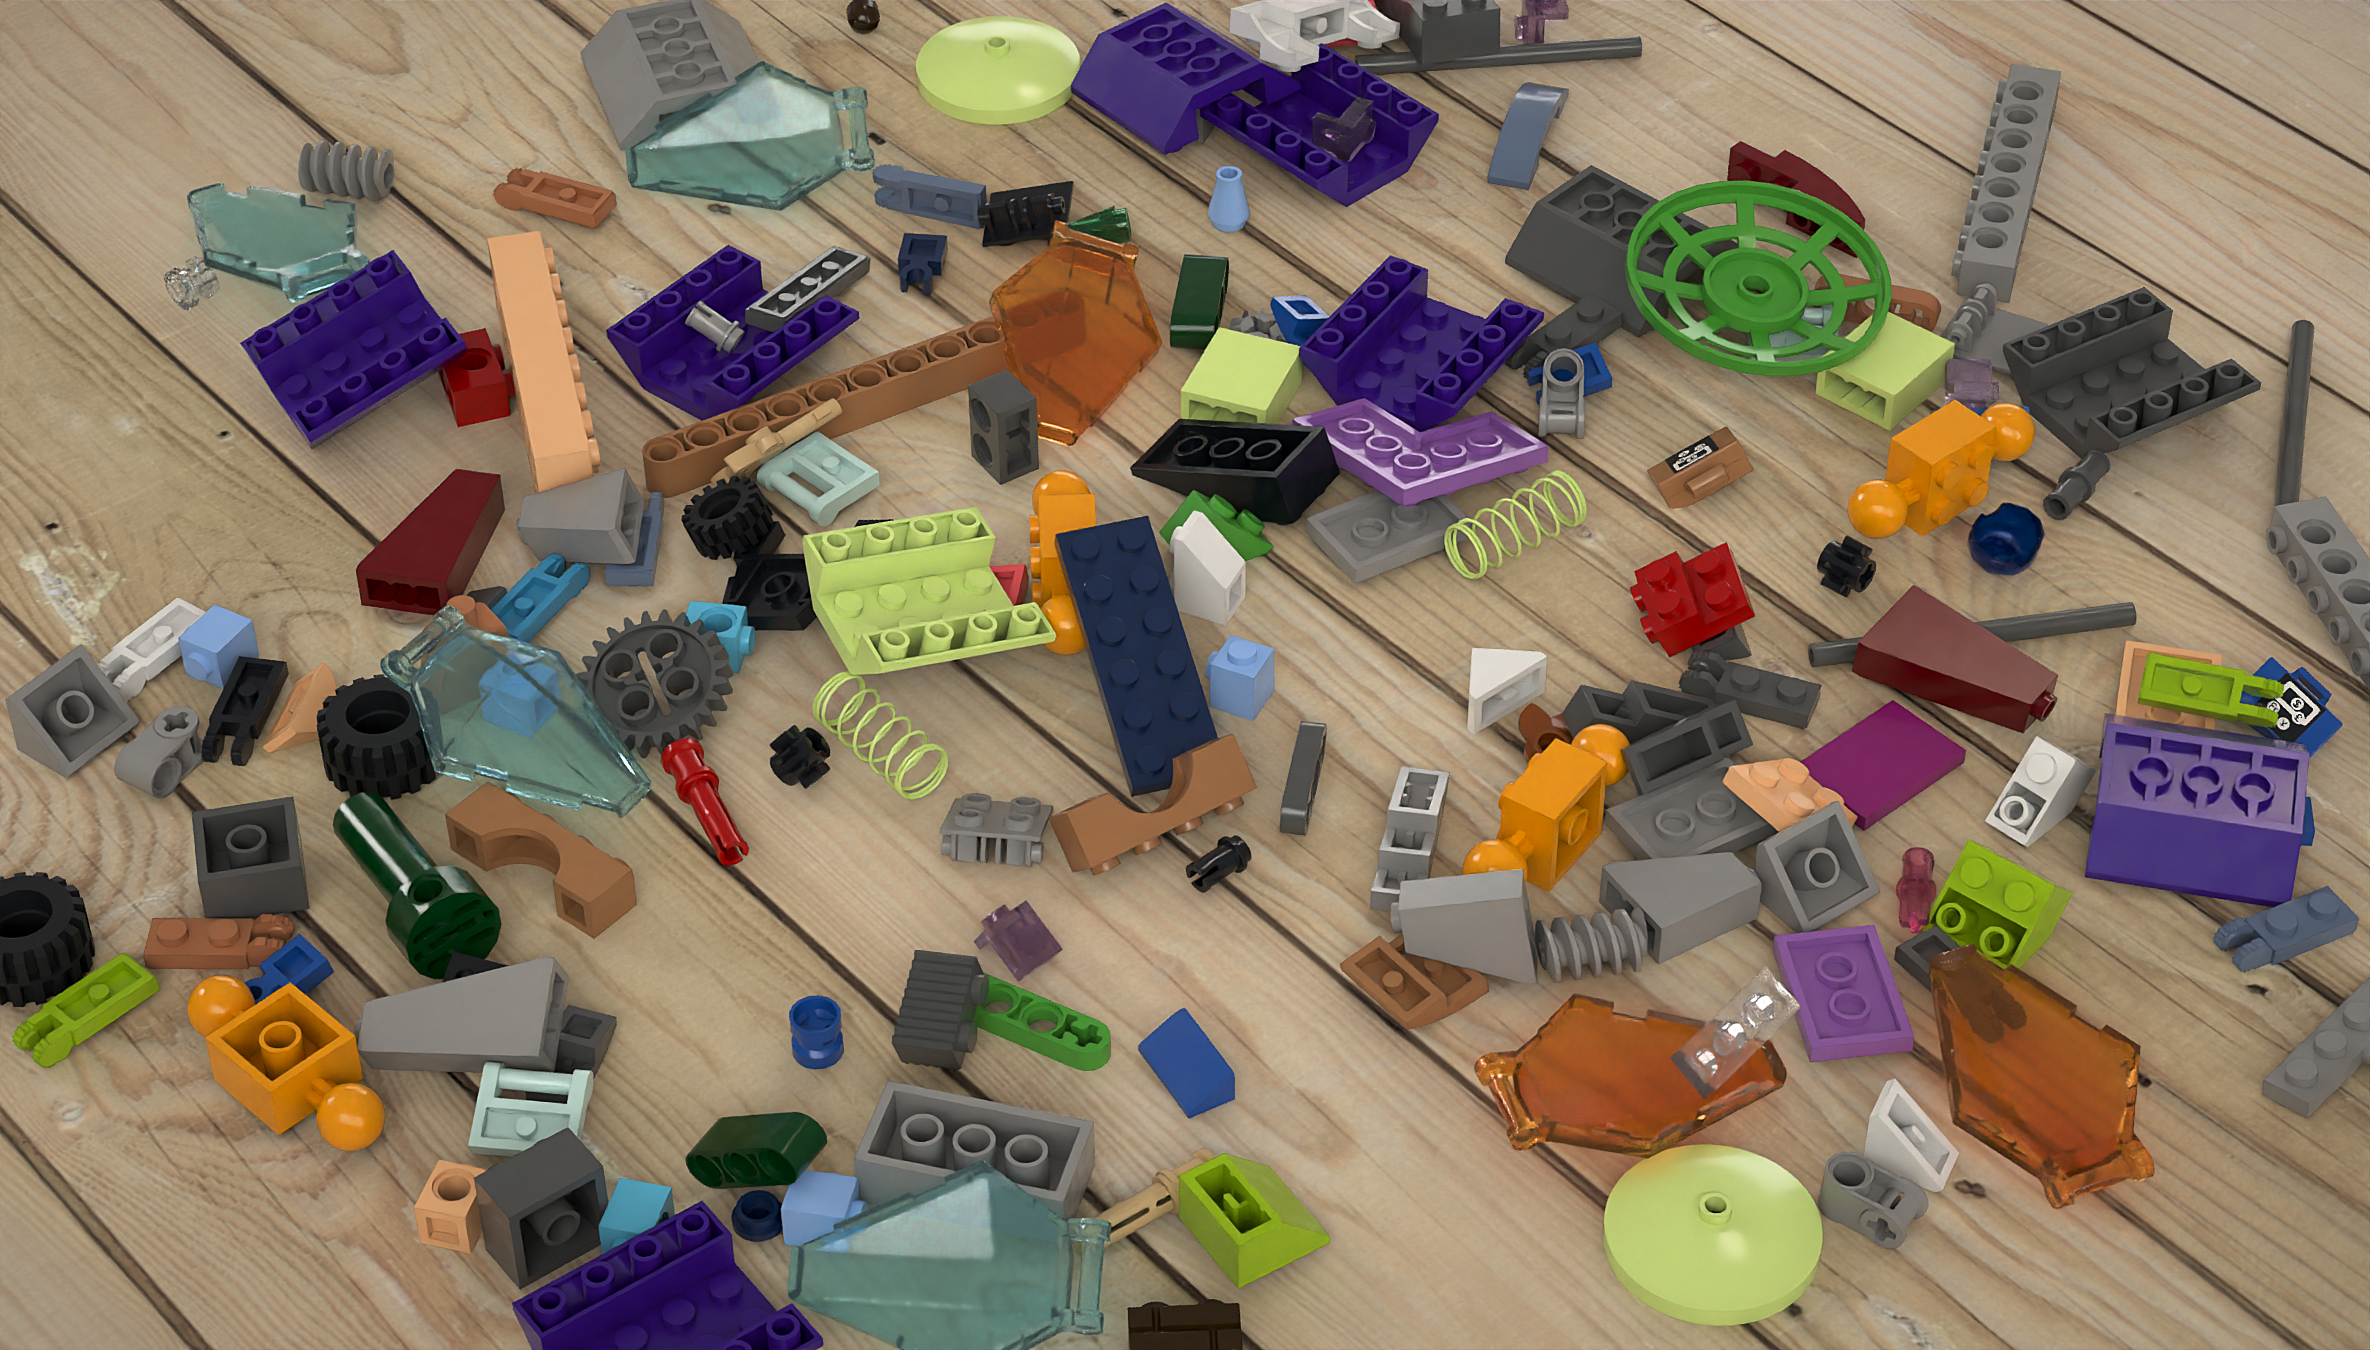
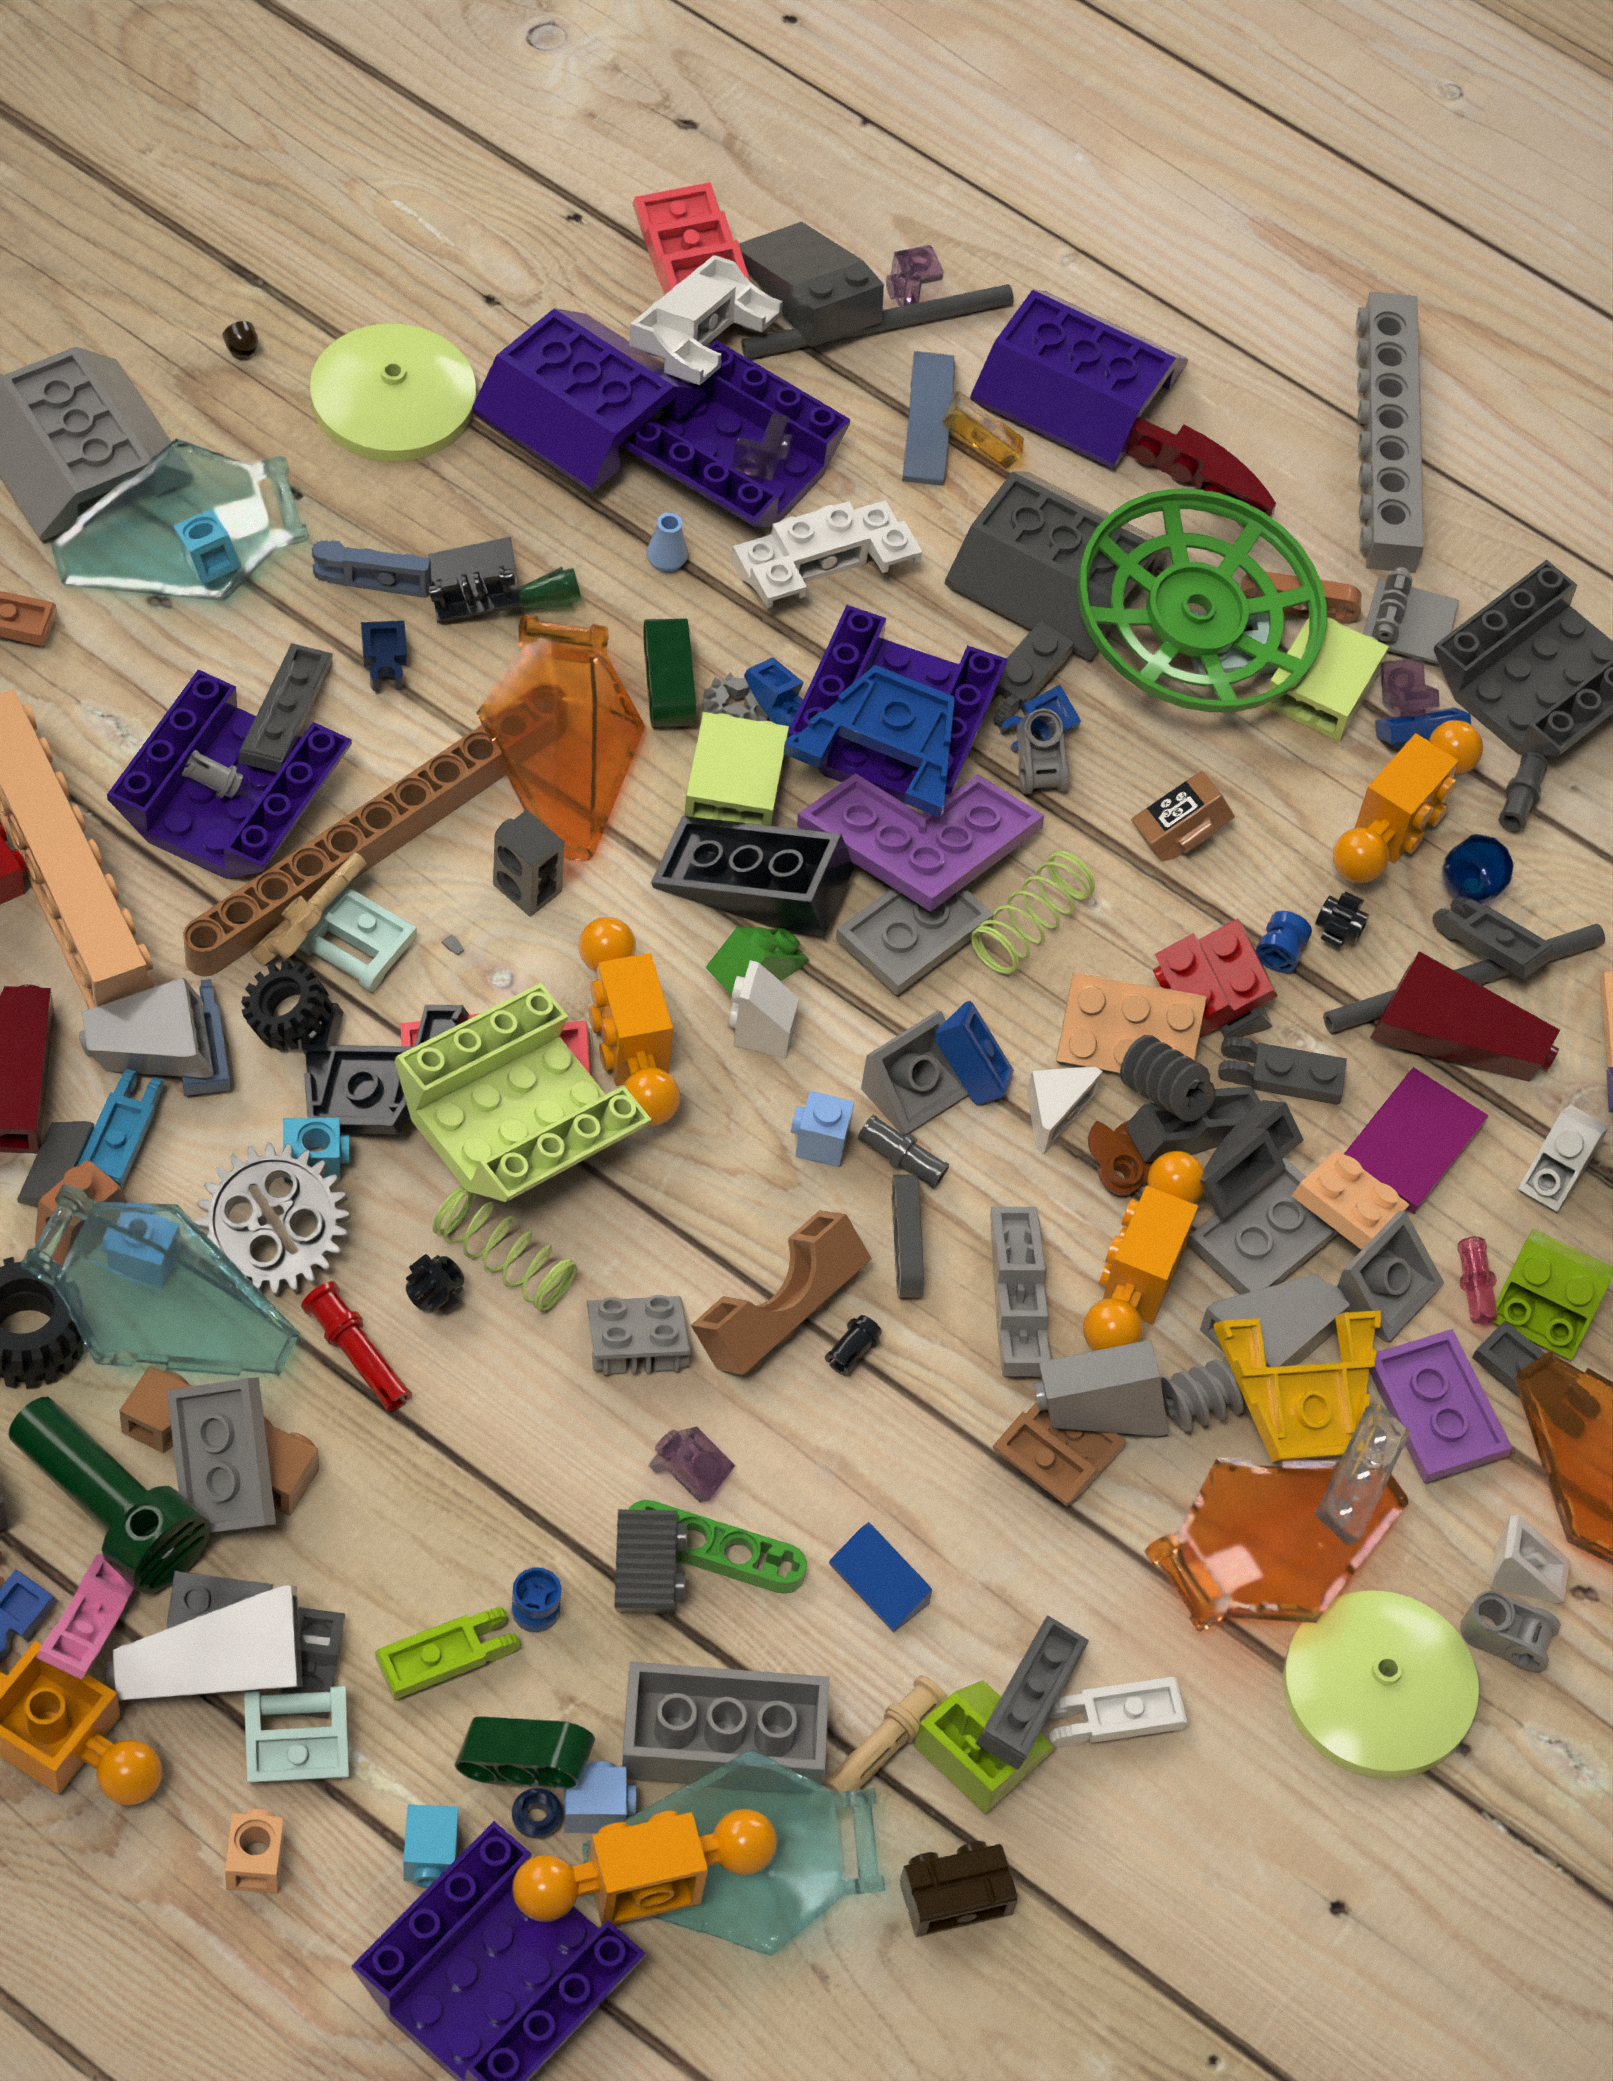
camera: 20 degrees left, 15 degrees up
dark grey brick [474,1127,608,1290] -> none
dark blue plate [1054,516,1218,797] -> none
none -> bright pink slope [36,1553,135,1680]
none -> light grey plate [167,1377,276,1533]
none -> medium azure brick [173,509,241,585]
none -> lime hinge [375,1607,521,1700]
none -> light grey piece [441,934,464,955]
none -> light orange brick [512,1809,777,1926]
none -> white bracket [731,500,922,608]
none -> blue wing [783,665,955,818]
none -> dark grey pin [857,1114,950,1189]
none -> light grey slope [861,1011,968,1135]
none -> blue slope [934,1000,1014,1105]
none -> clear yellow slope [941,391,1023,469]
none -> dark purple slope [970,289,1188,469]
none -> dark grey tile [975,1615,1089,1770]
none -> white hinge [1047,1677,1187,1748]
none -> light nougat plate [1056,971,1206,1073]
none -> dark grey piece [1120,1035,1216,1121]
none -> yellow wing [1213,1310,1381,1462]
none -> blue wheel [1256,910,1312,973]
none -> dark grey hinge [1432,895,1554,979]

